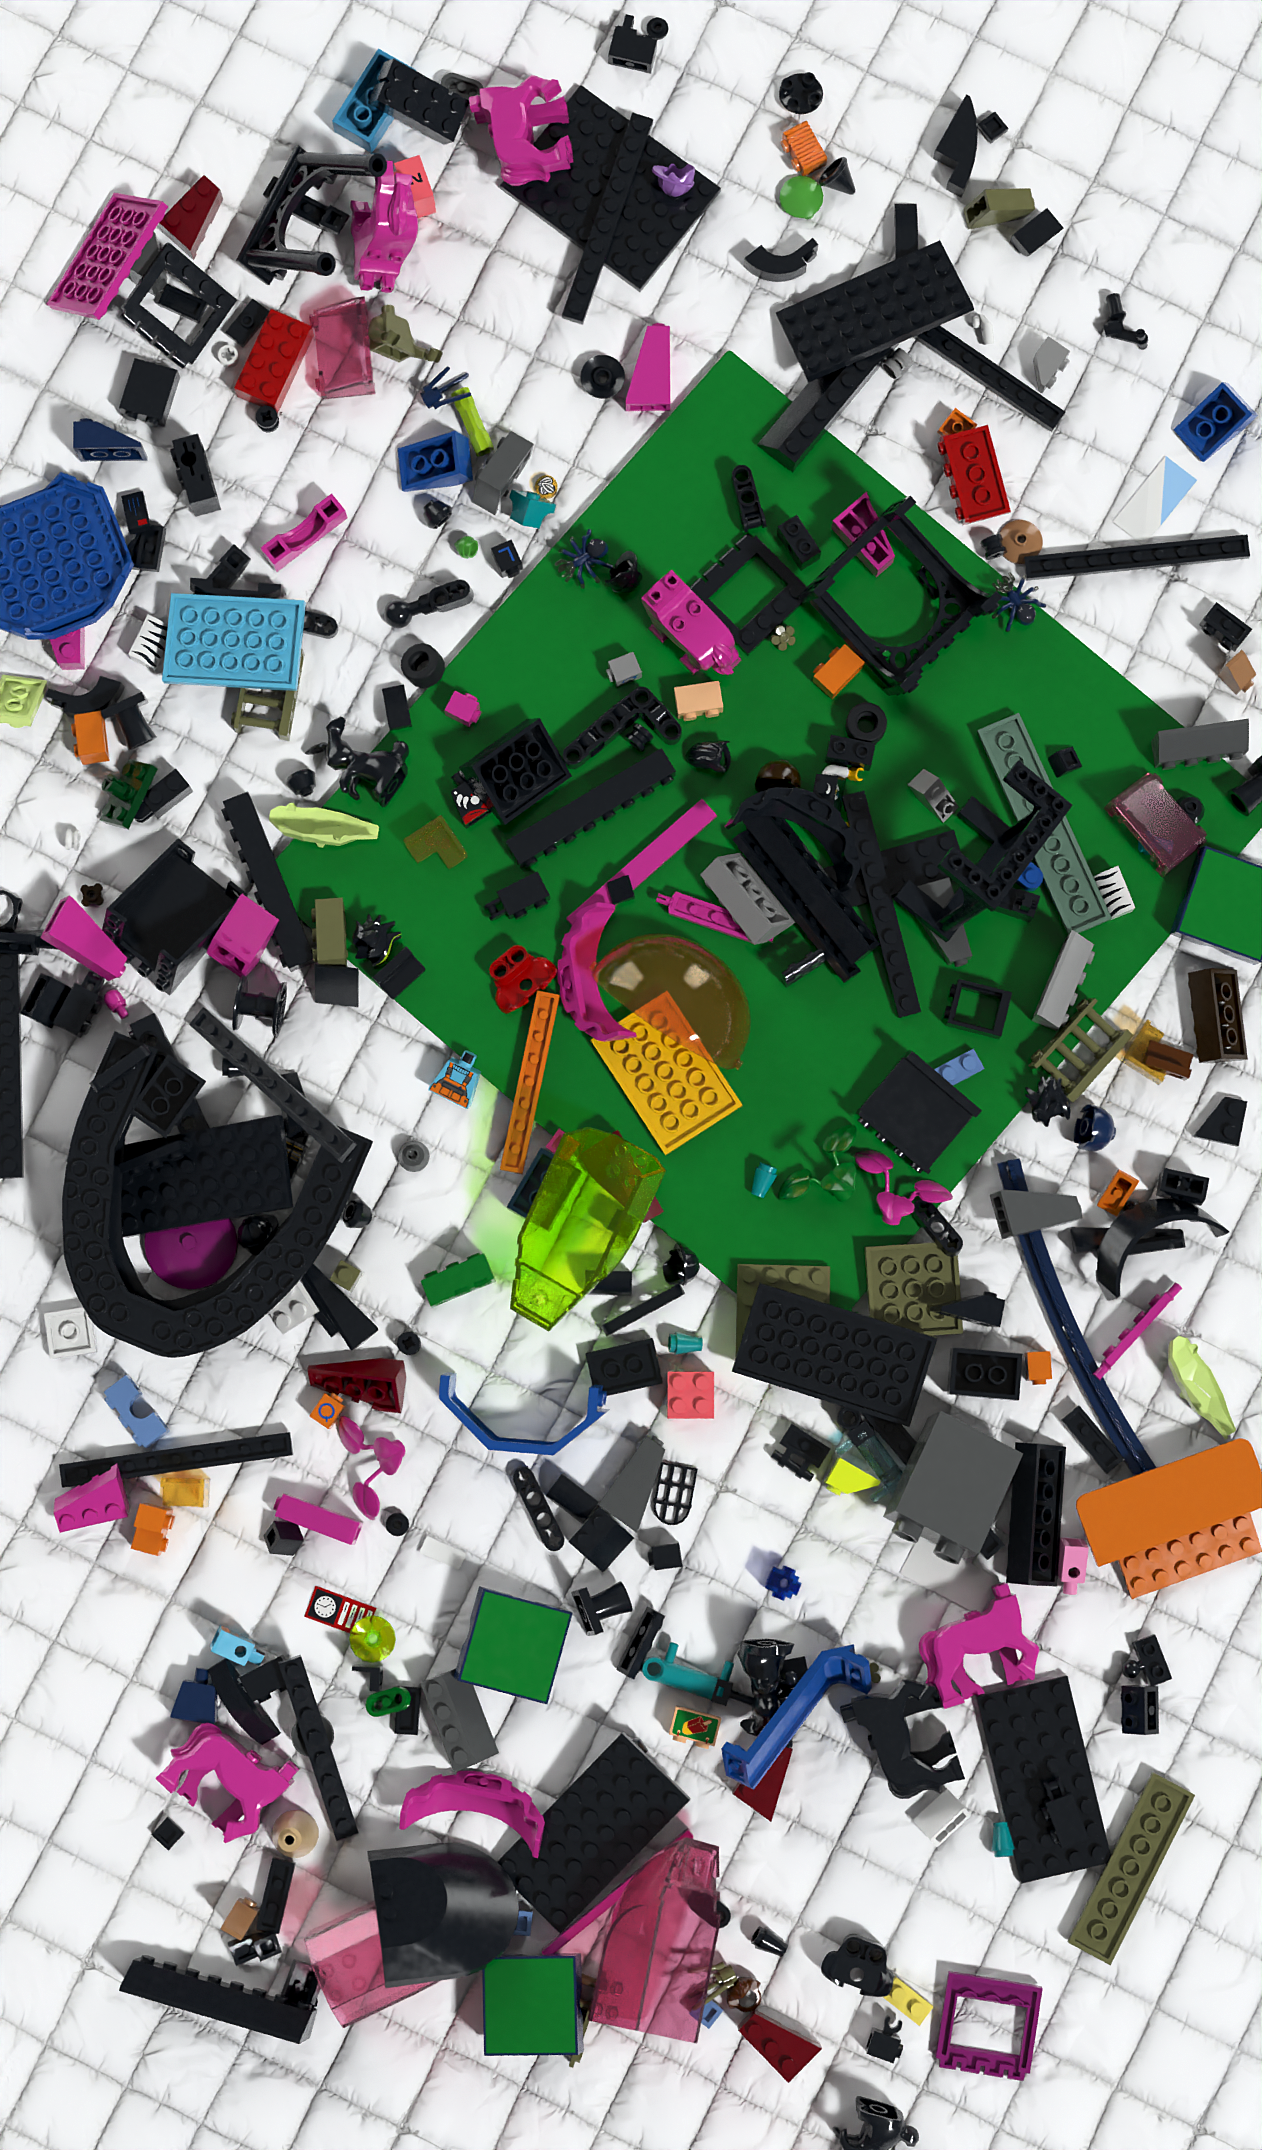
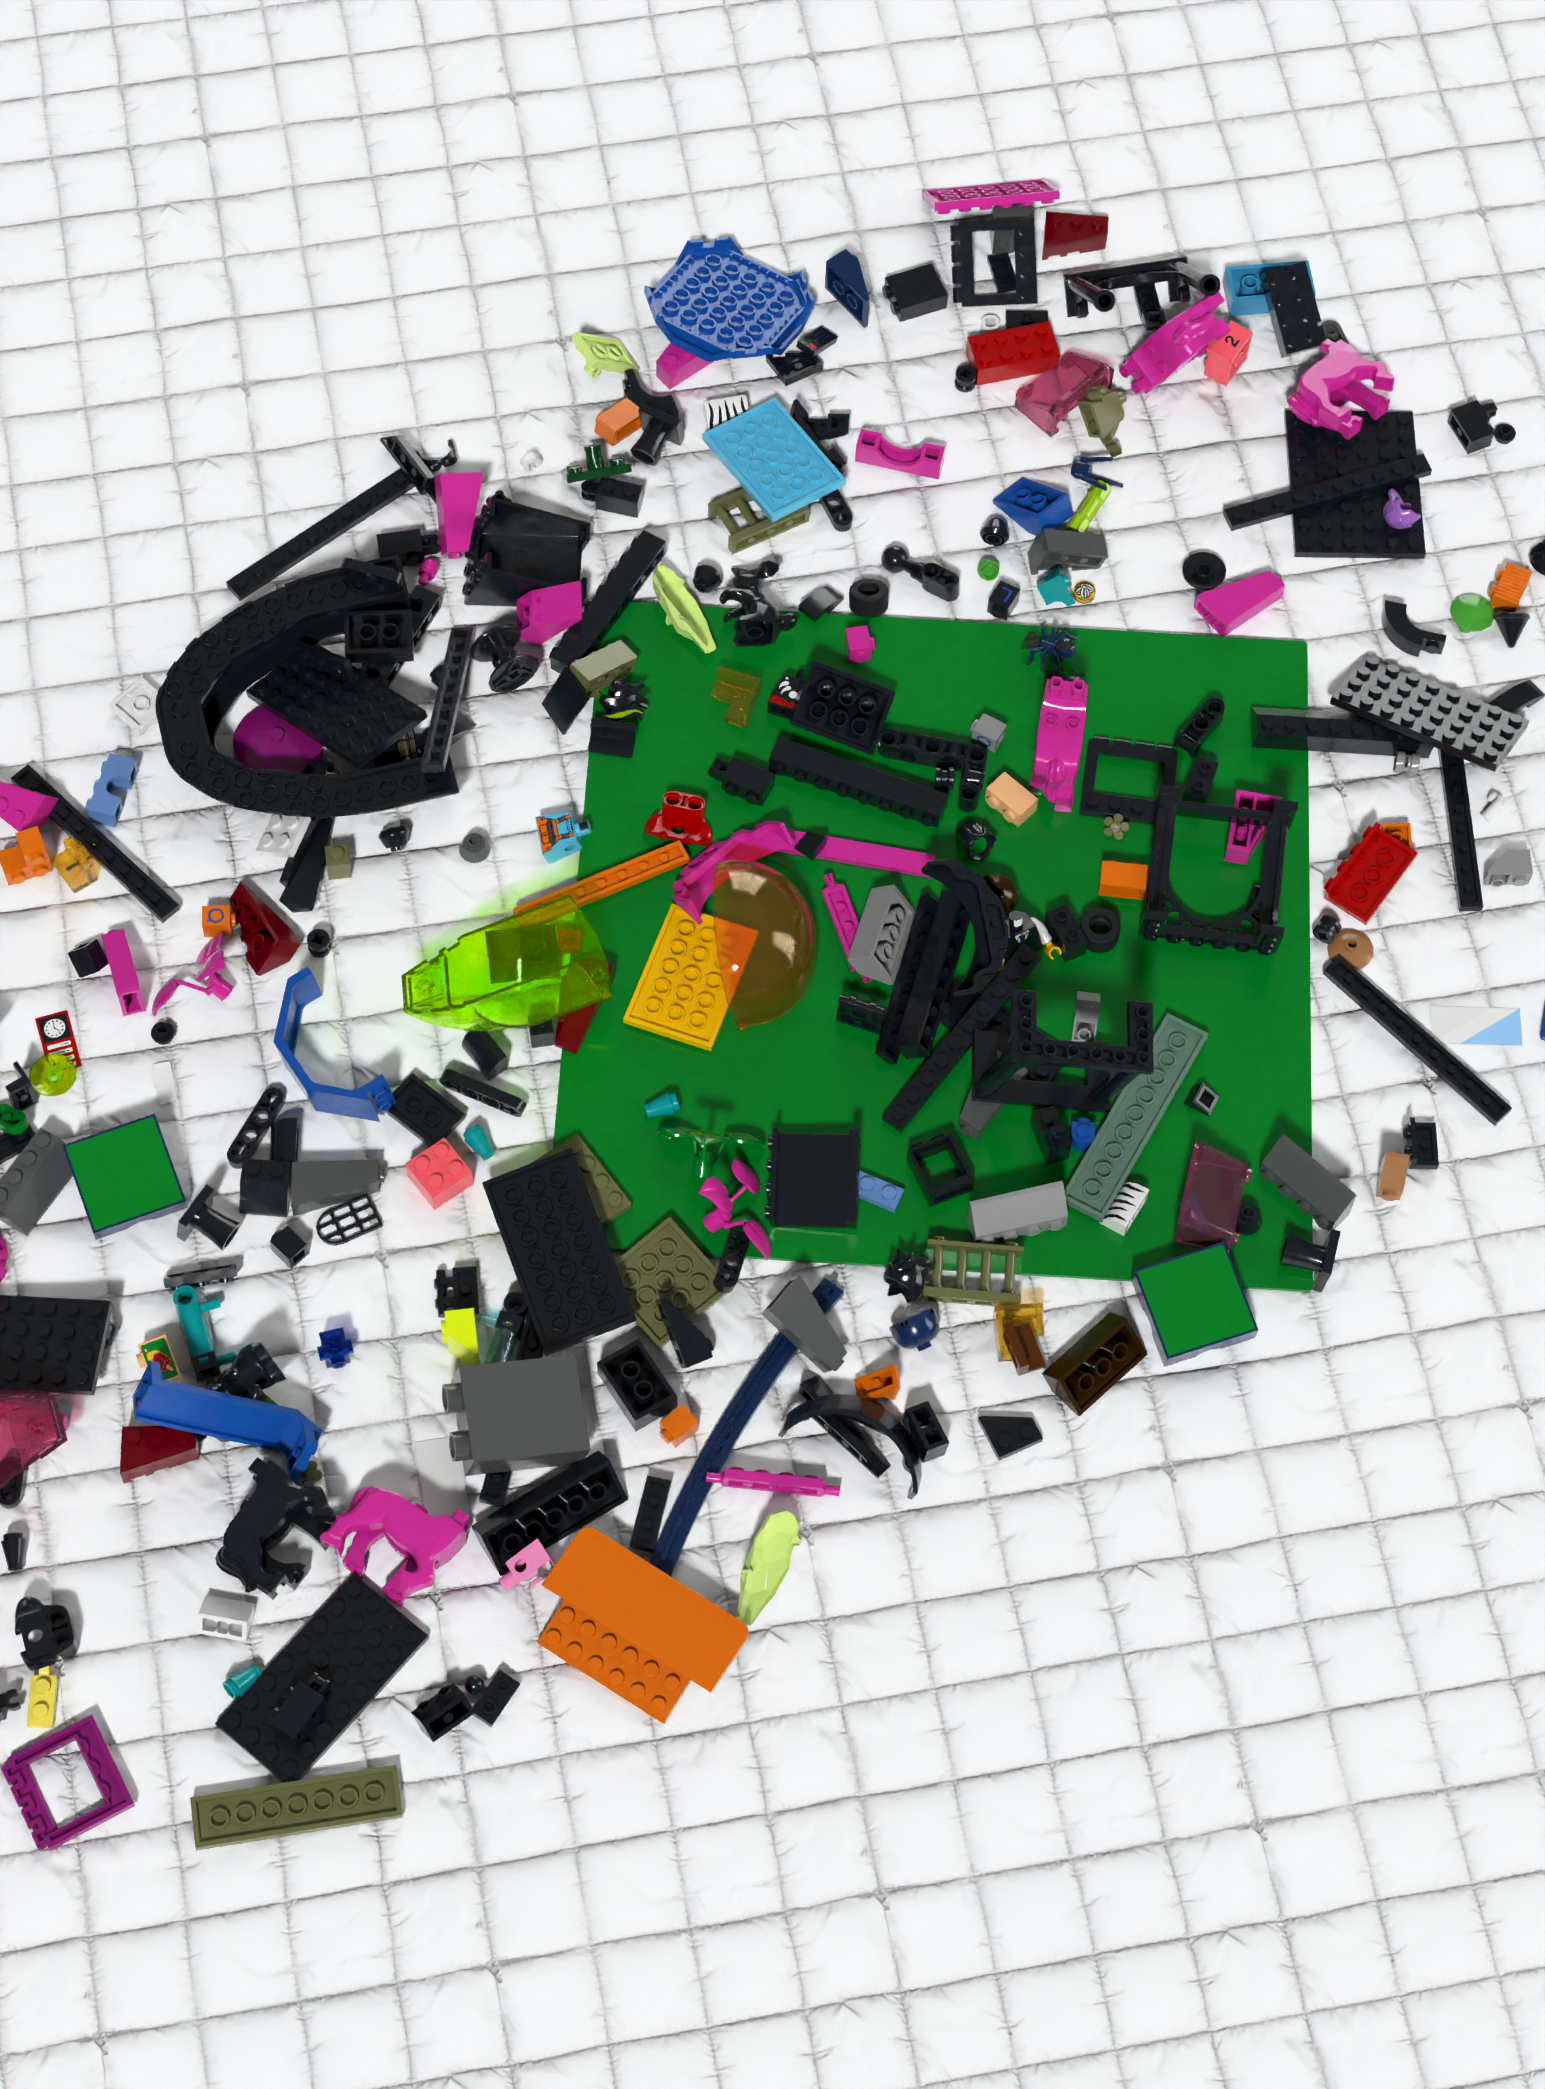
camera: 50 degrees right, 20 degrees down
black brick [20,973,72,1029] -> none
black piece [170,433,221,517] -> none
green wedge [421,1253,496,1308] -> none
black piece [663,1243,700,1286] -> none
animal [992,572,1046,632] -> none

